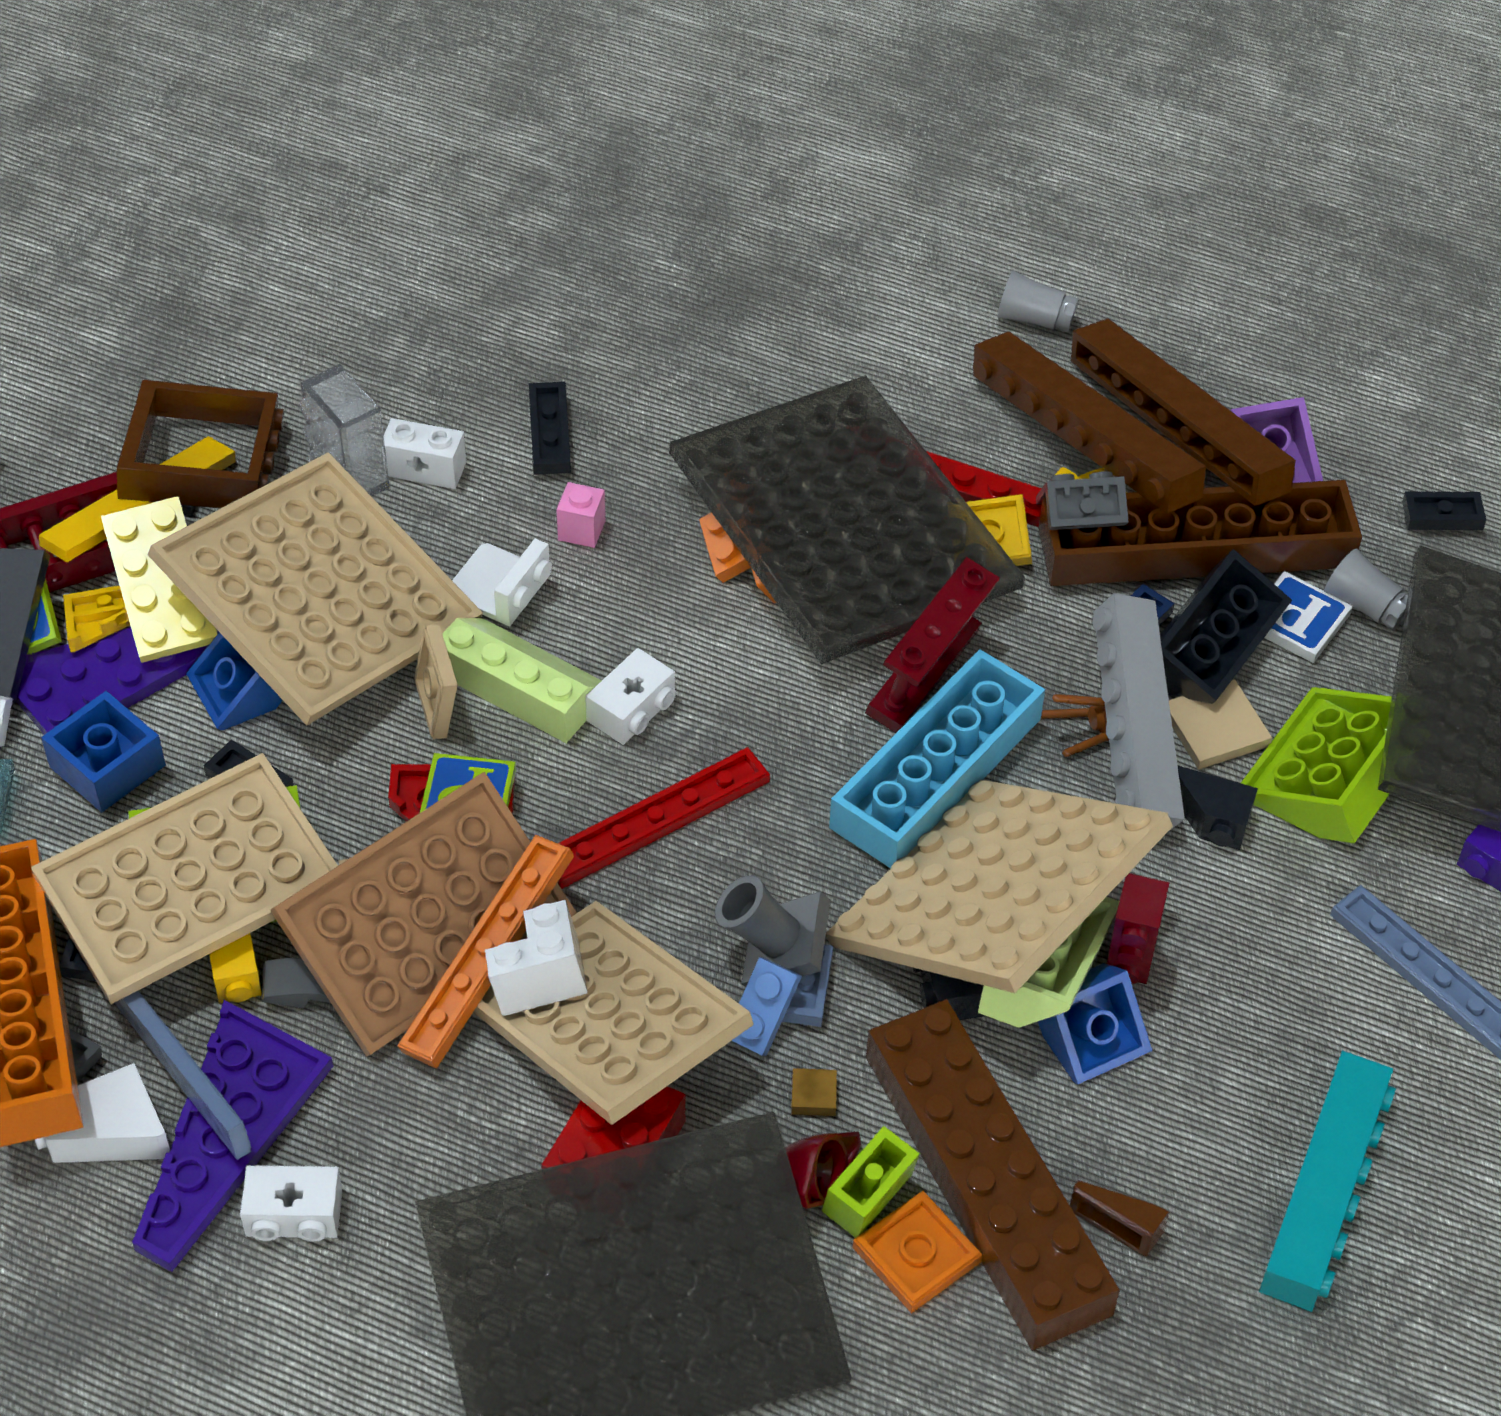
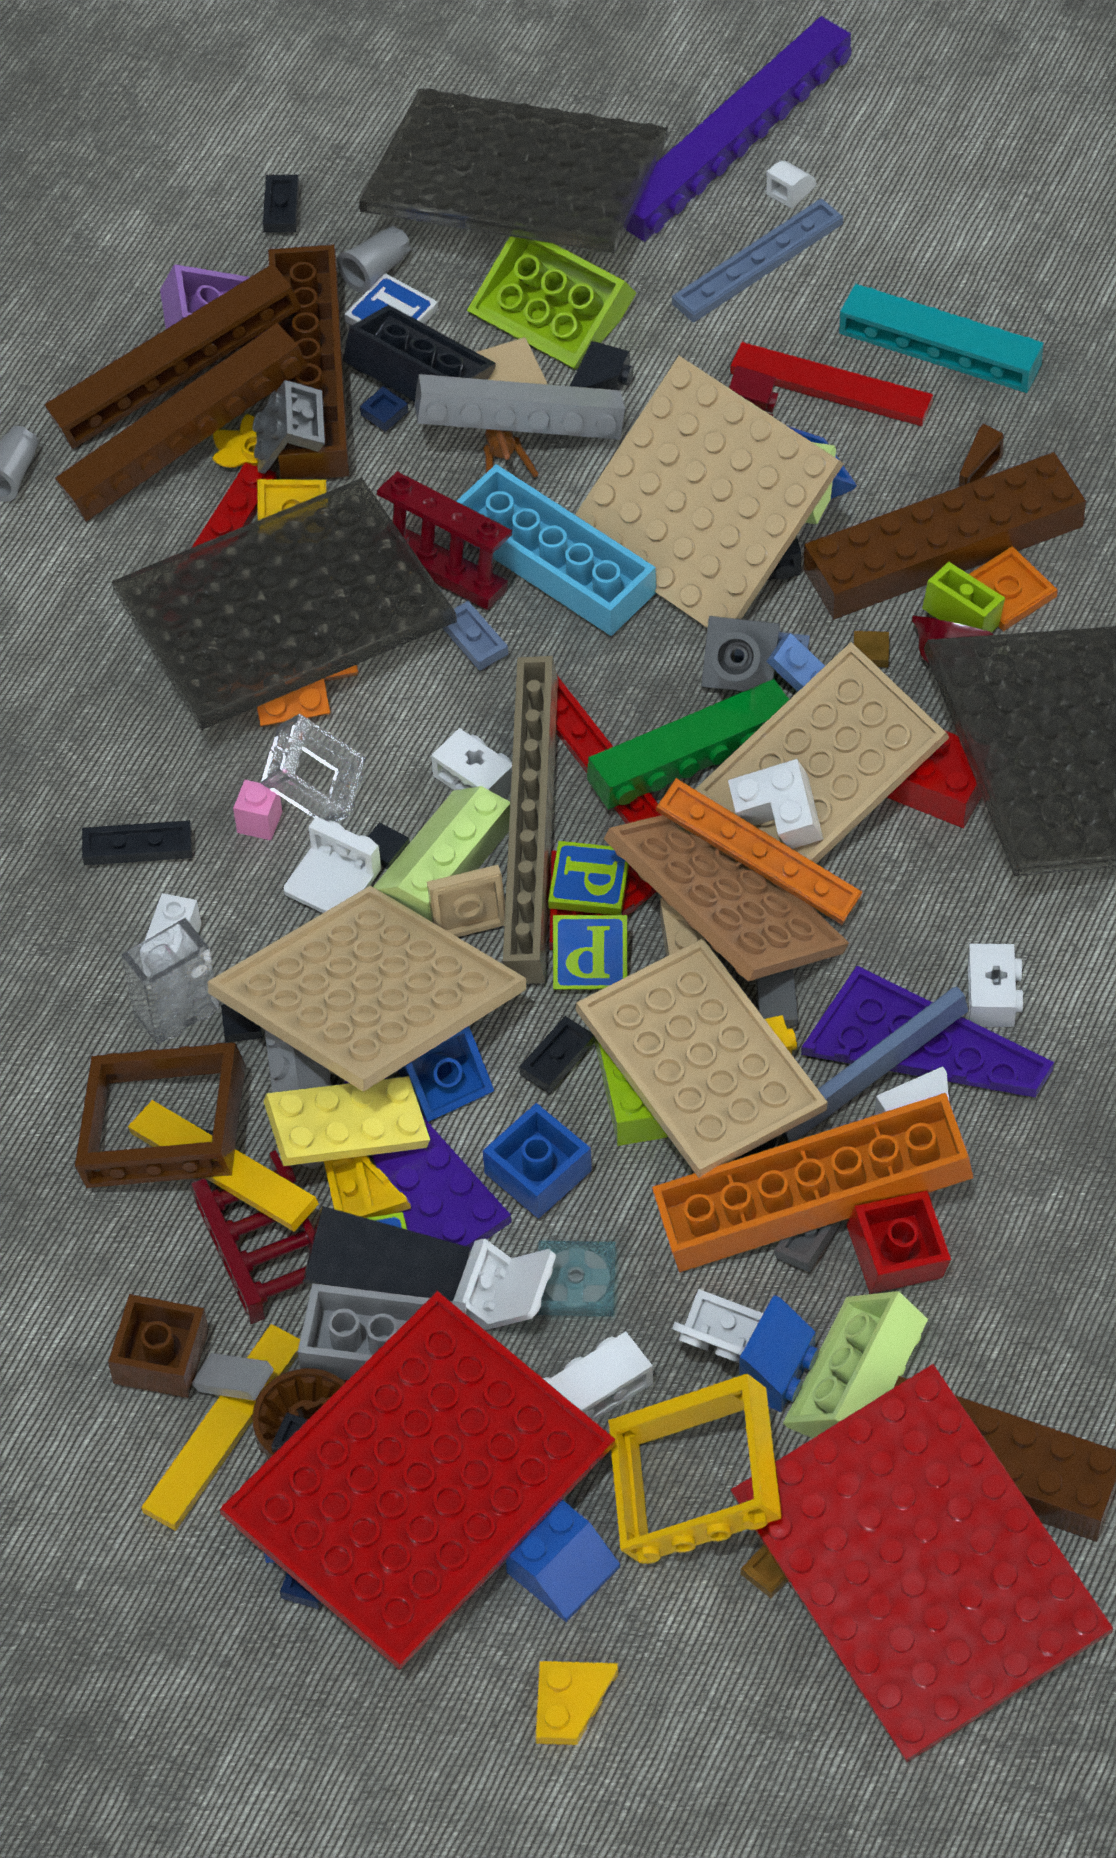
camera: 85 degrees left, 5 degrees up
none -> clear window [261,714,366,822]
none -> black tile [368,822,410,869]
none -> sand blue plate [439,601,508,671]
none -> dark tan brick [503,656,558,984]
none -> tile [553,915,627,990]
none -> green brick [587,679,790,810]
none -> red tile [730,342,933,426]

